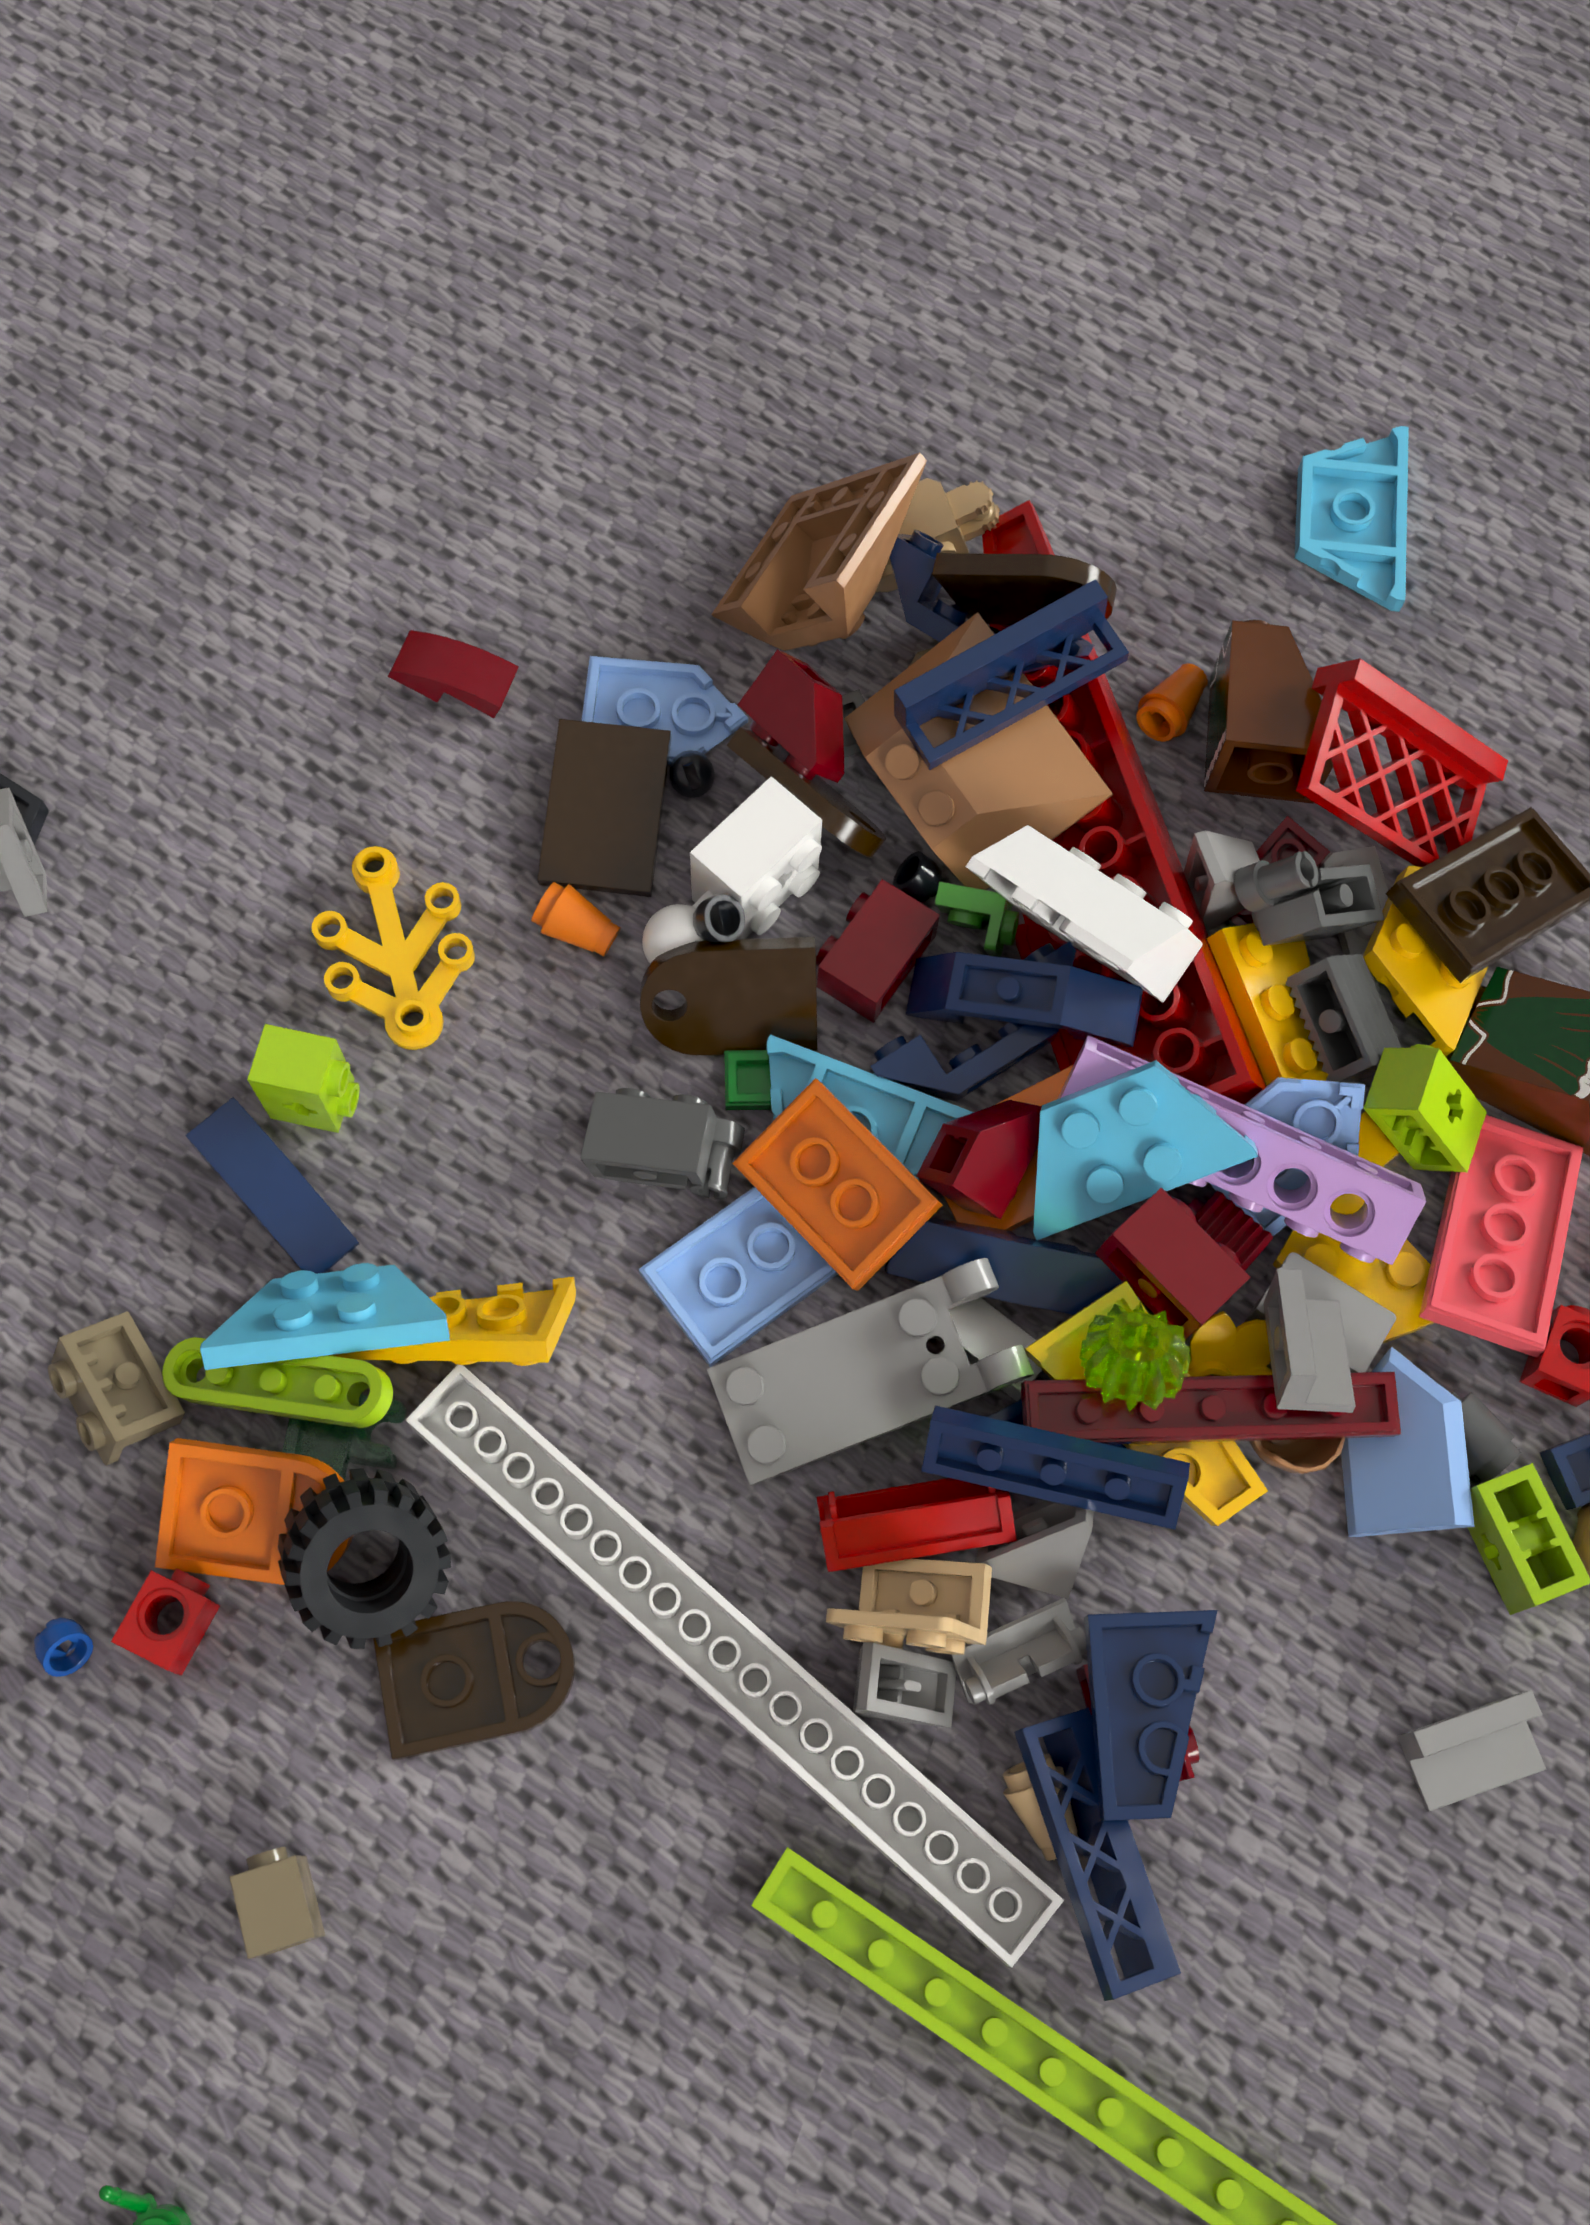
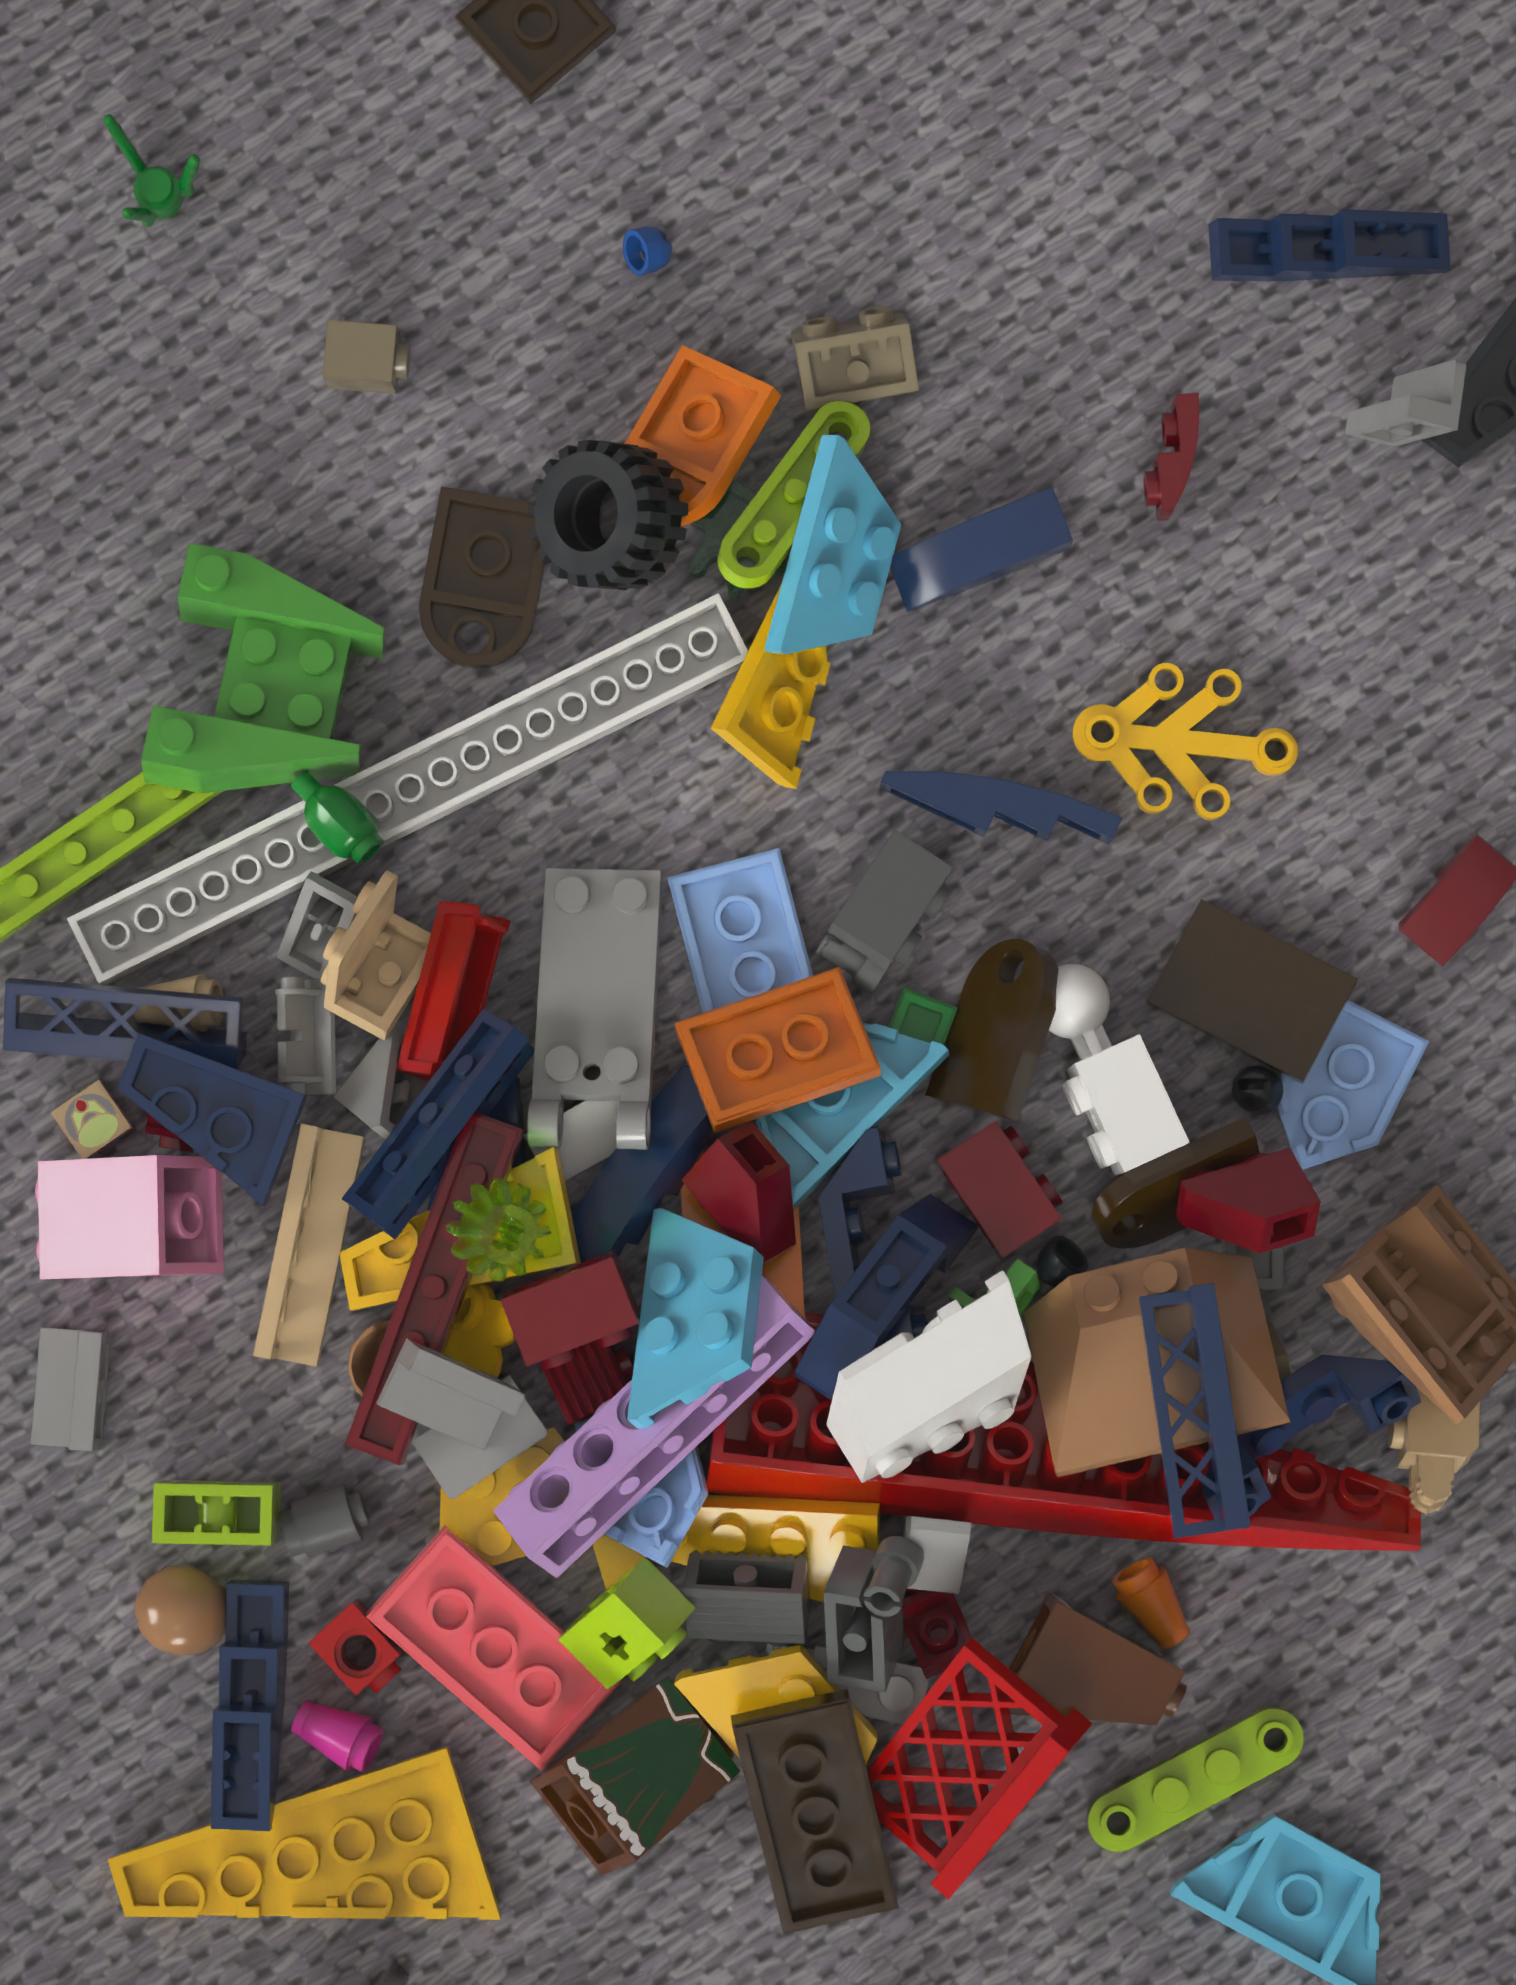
camera: 120 degrees right, 15 degrees up
red brick [111,1568,220,1676] -> none
lime brick [247,1024,360,1133] -> none
orange cone [531,882,621,957] -> none
black hinge [693,894,745,943] -> none
dark brown tile [932,553,1117,625] -> none
light blue tile [1341,1347,1475,1537] -> none
none -> bright pink slope [35,1155,224,1279]
none -> tile [51,1080,134,1159]
none -> bright green wedge [141,543,384,793]
none -> tan fence [253,1124,366,1367]
none -> green plant [291,771,384,865]
none -> dark blue slope [880,771,1122,845]
none -> lime plate [1087,1707,1304,1852]
none -> dark red slope [1143,393,1200,521]

